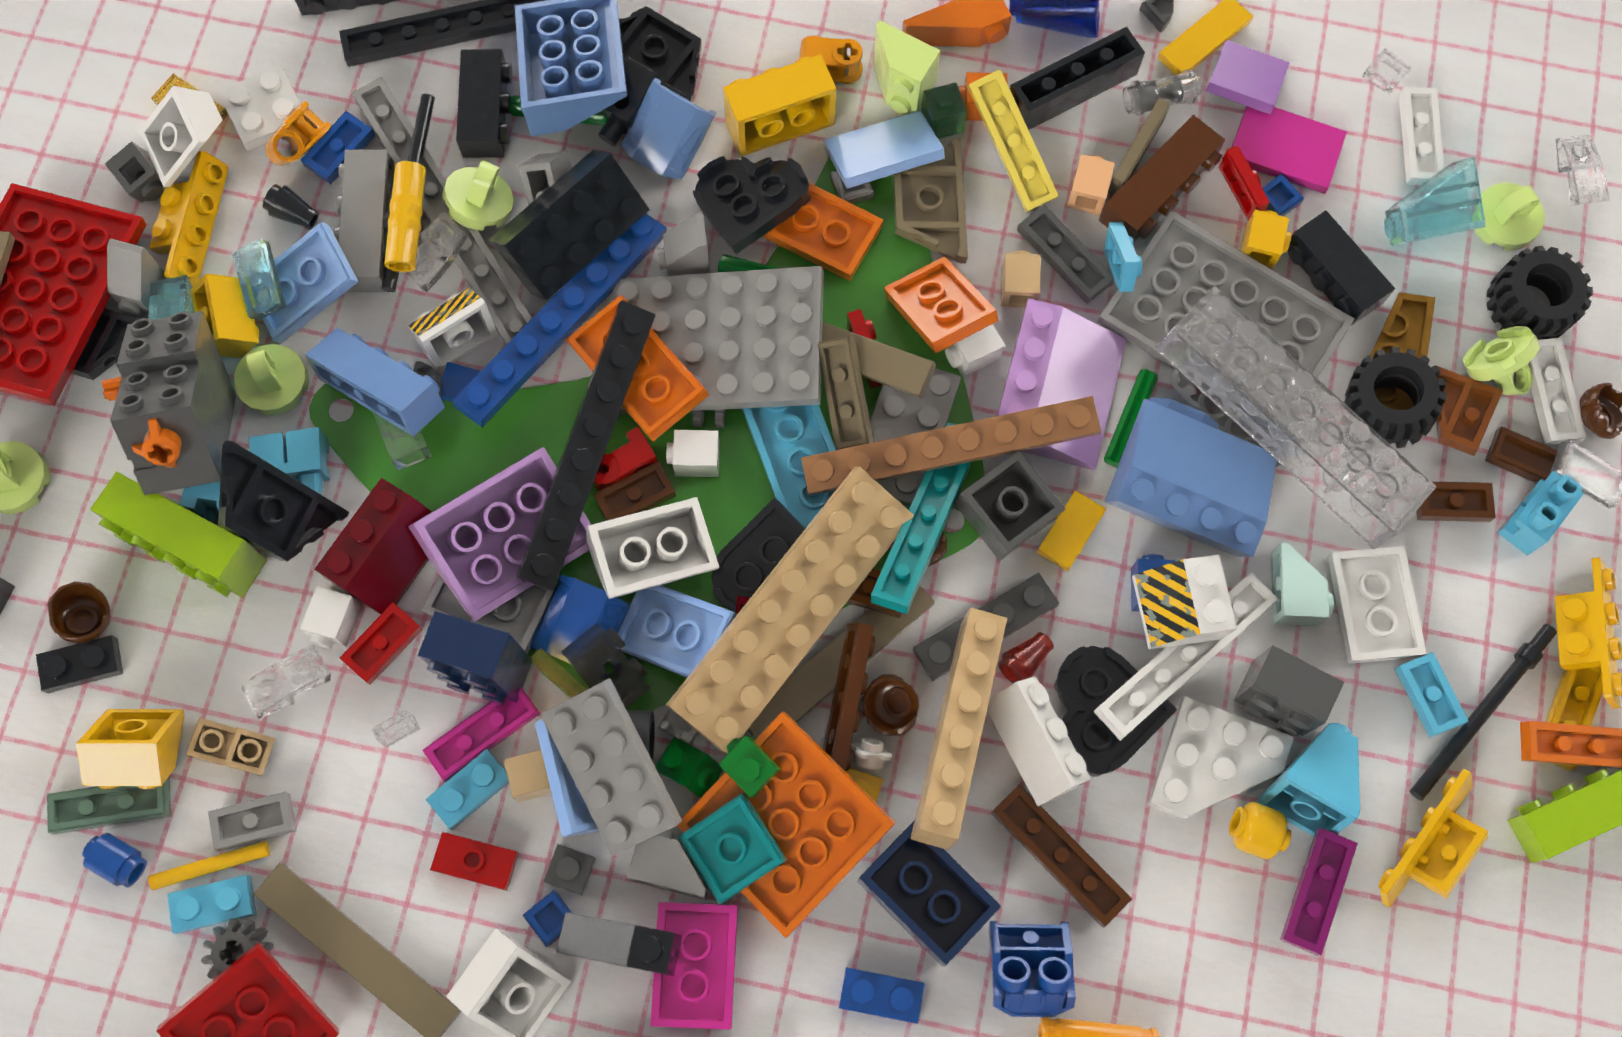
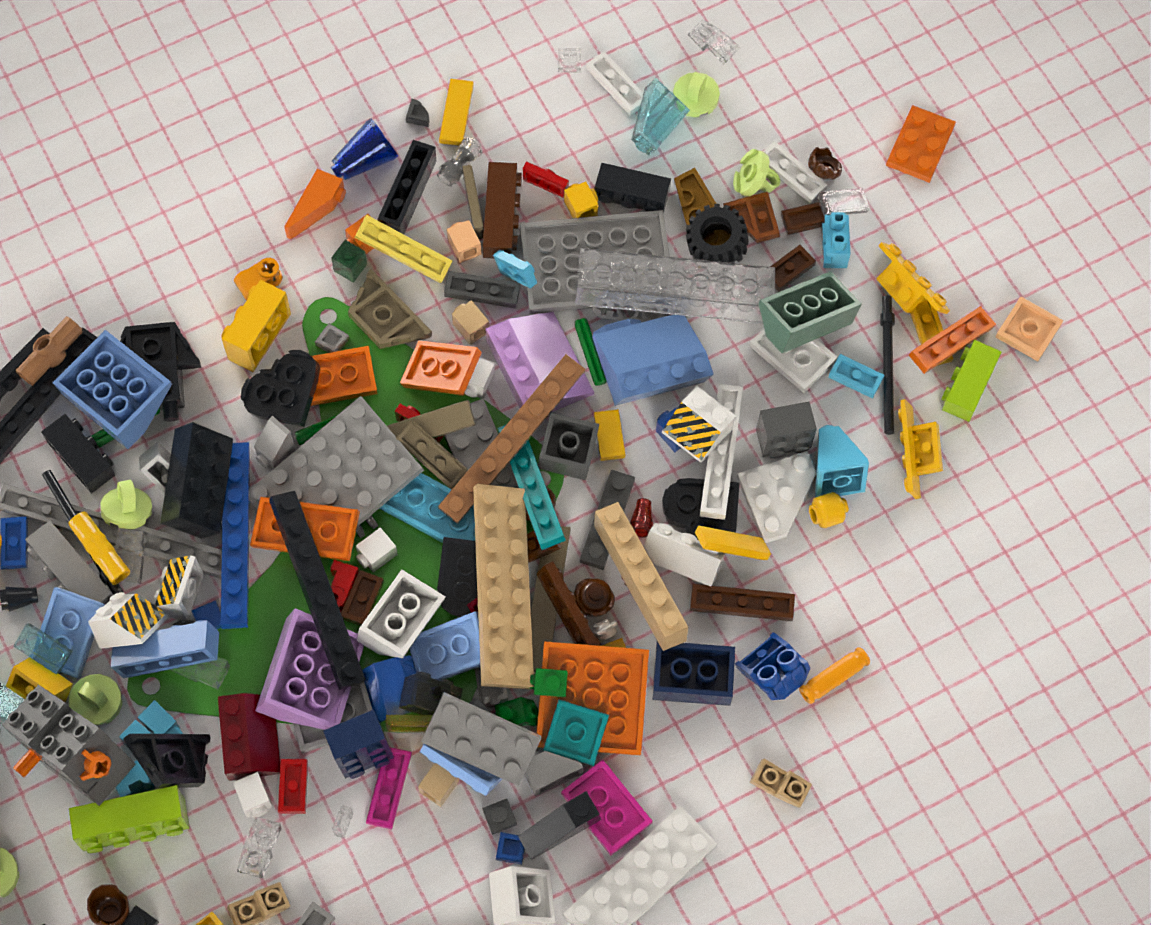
camera: 40 degrees left, 5 degrees down
medium azure plate [426,749,509,830] -> none
red plate [430,832,519,891] -> none
medium blue slope [621,78,716,179] -> none
light blue tile [824,110,945,188] -> none
blue plate [839,967,925,1024] -> none
yellowish green slope [873,20,940,115] -> none
medium lavender tile [1206,40,1290,114] -> none
dark pink tile [1232,106,1347,194] -> none
blue tile [1262,174,1304,216] -> none
light aqua slope [1271,543,1334,626] -> none
magenta plate [1280,828,1358,956] -> none
black tyre [1486,246,1593,340] -> none
none -> slope [88,592,168,649]
none -> yellow tile [695,526,771,560]
none -> sand green slope [758,271,862,354]

